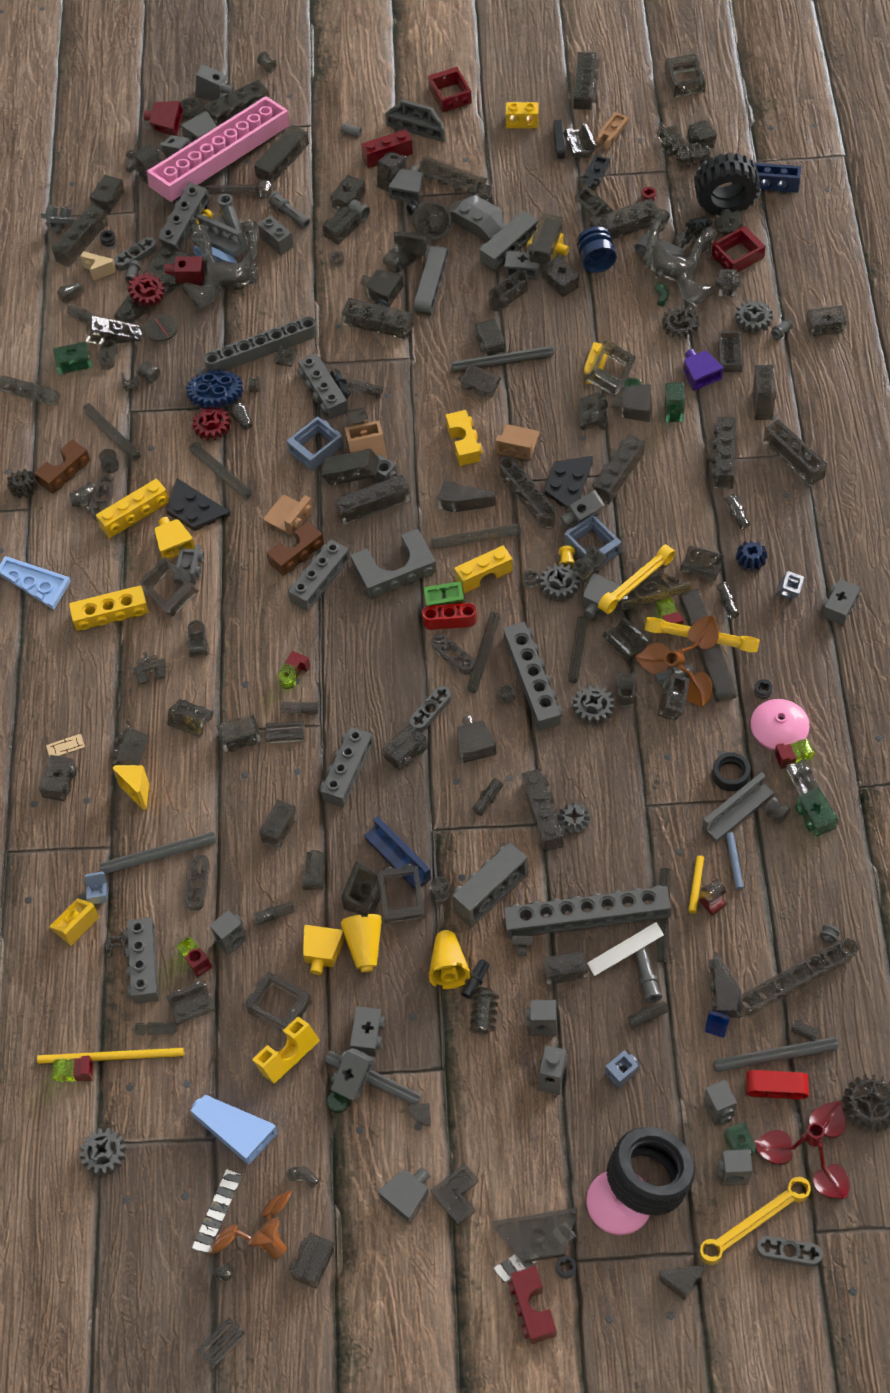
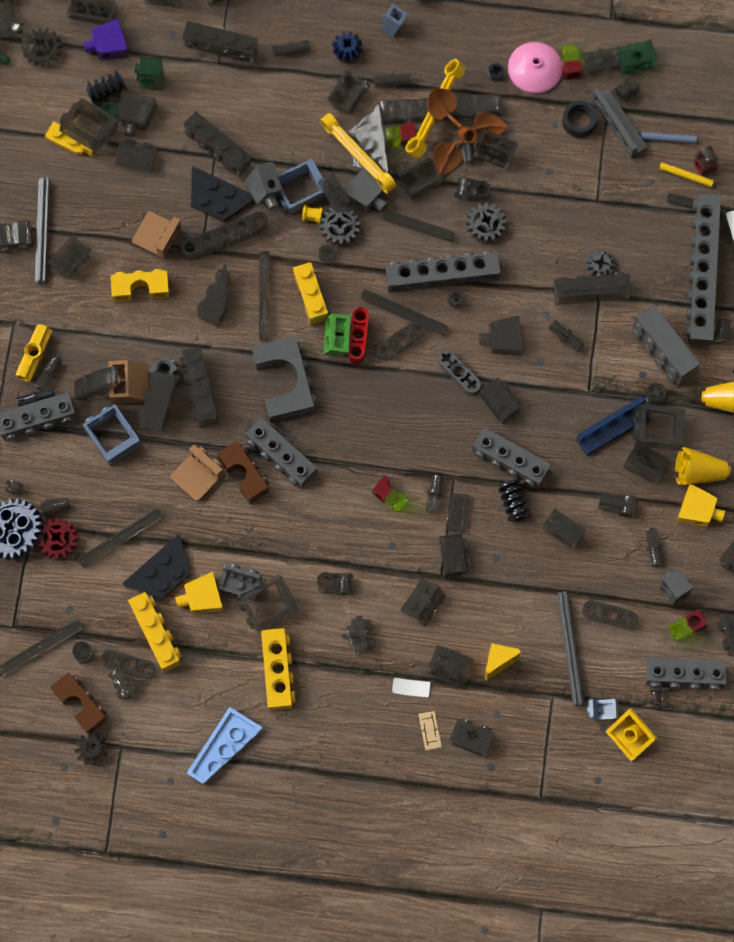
camera: 85 degrees left, 15 degrees up
none -> yellow piece [15,324,53,382]
none -> black piece [86,70,127,105]
none -> white sticker [392,678,430,697]
none -> black piece [498,479,531,522]

